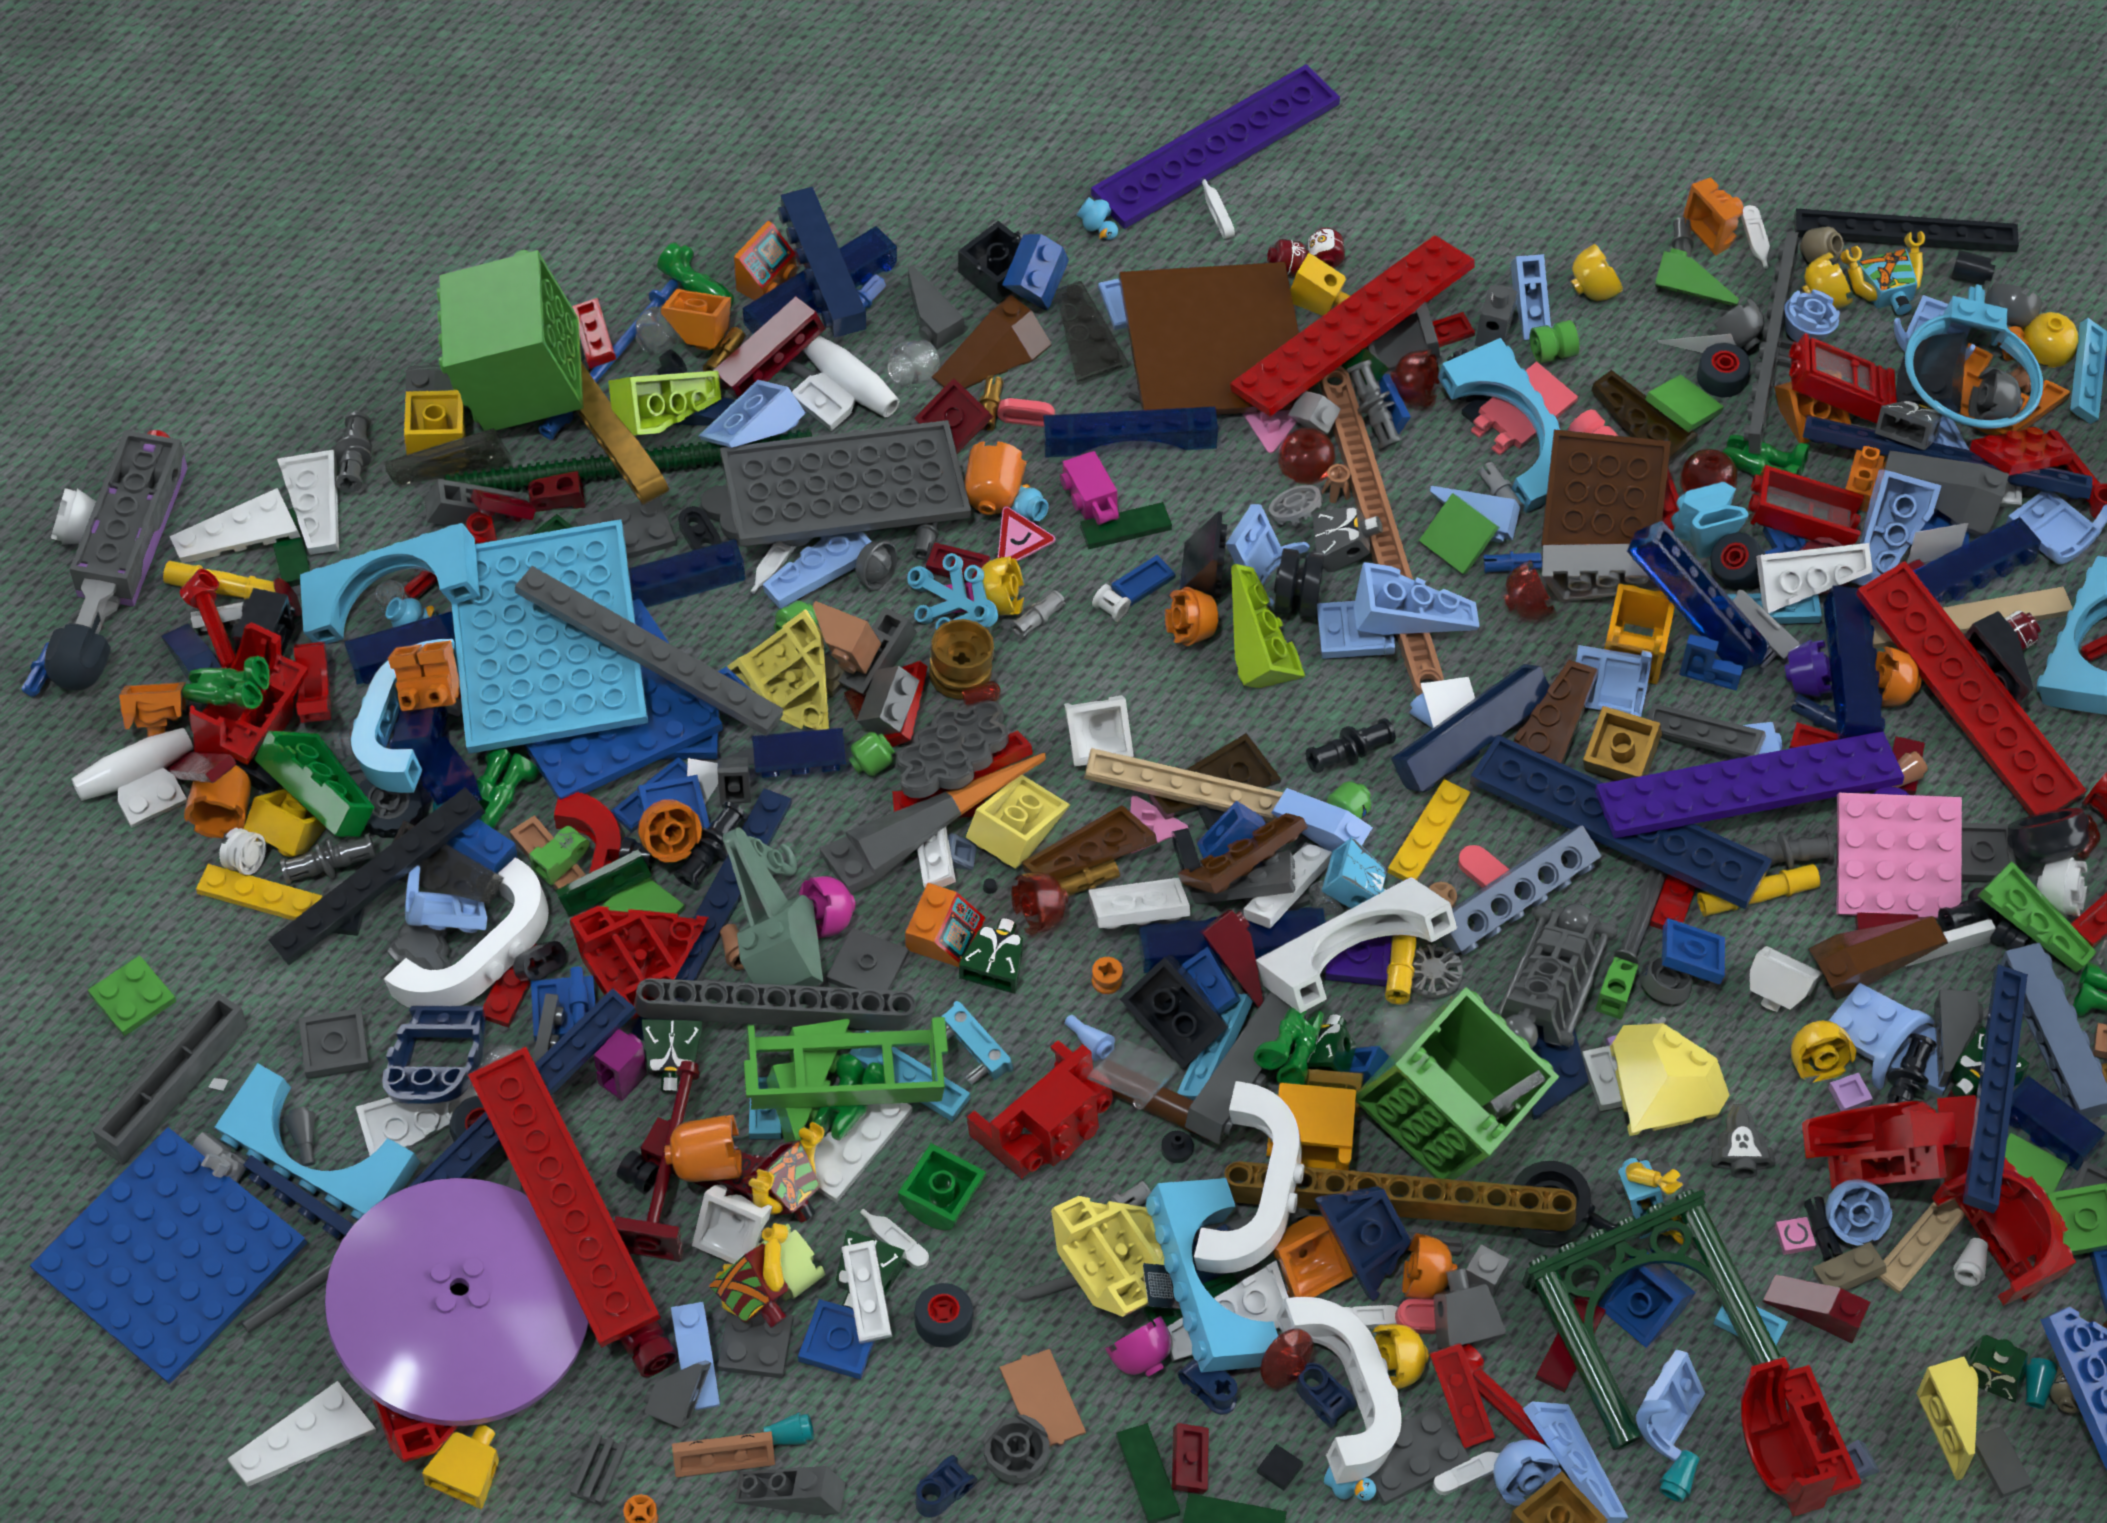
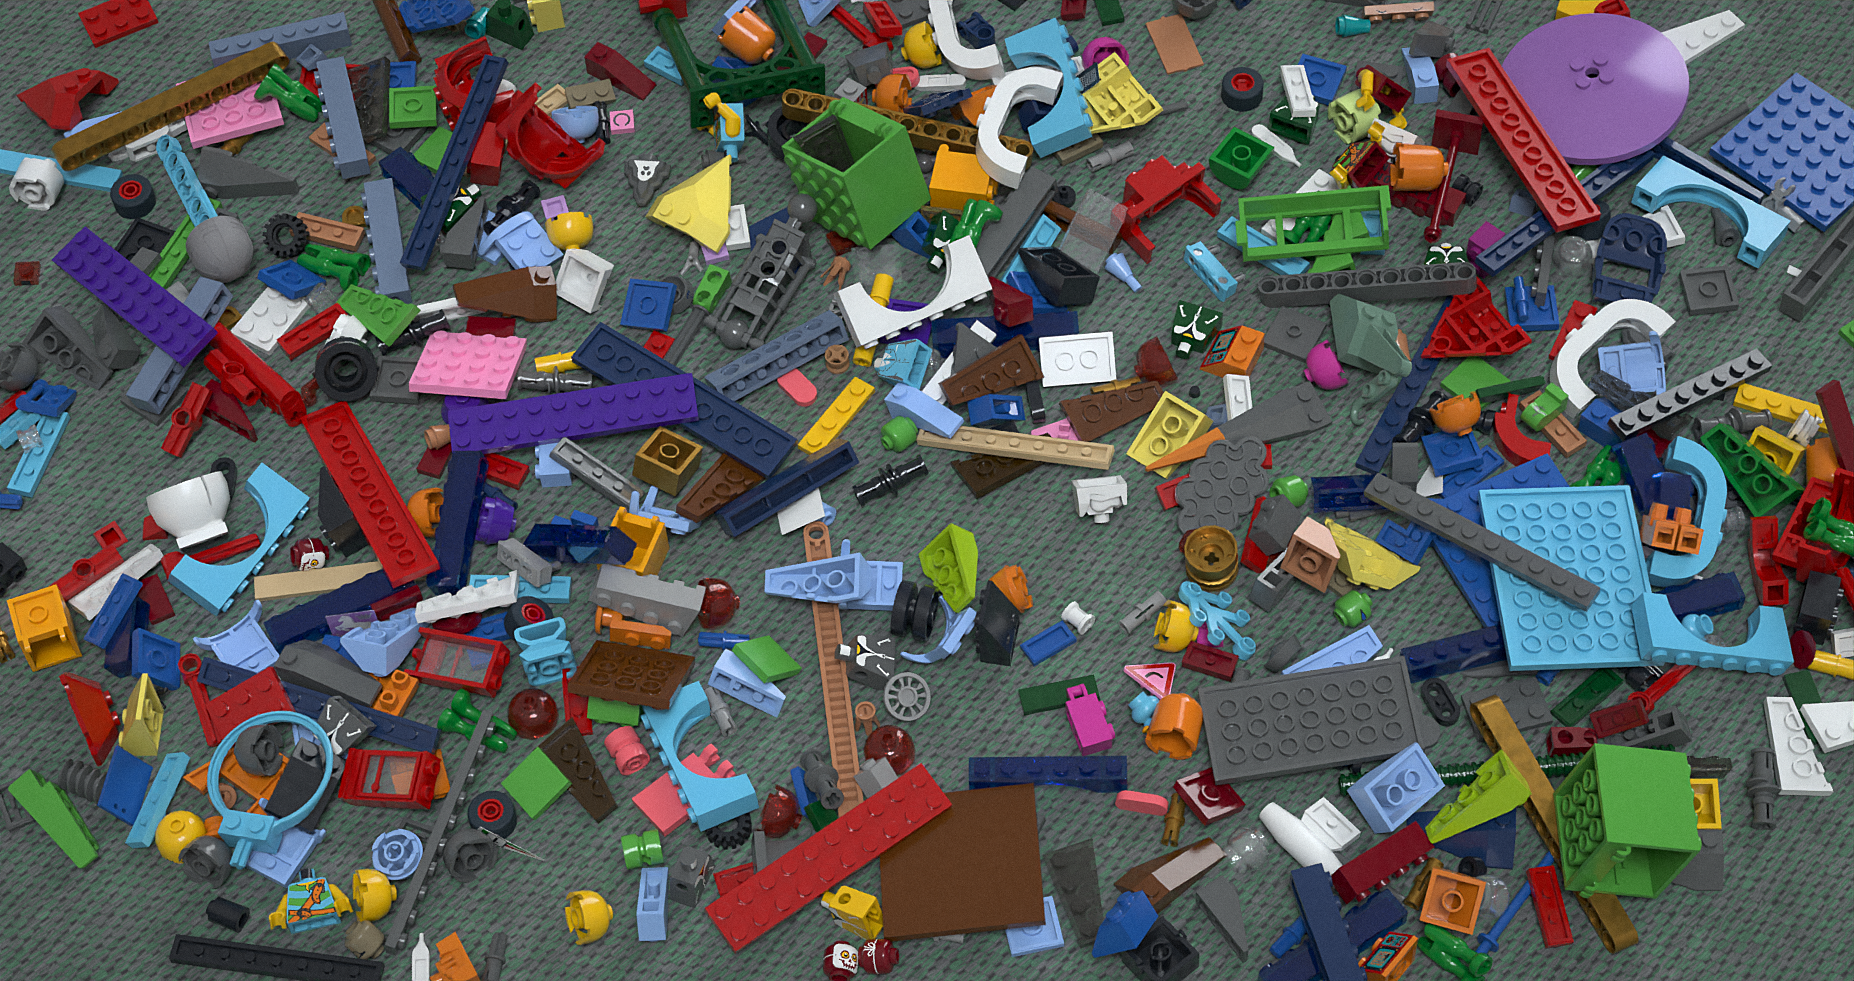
camera: 170 degrees left, 0 degrees up
black beam [513,941,566,982] -> none
orange wheel [1091,957,1123,995] -> none
clear red dish [1260,1328,1313,1389] -> none
bright green slope [1655,248,1739,307] -> none
none -> orange cylinder [717,6,776,65]

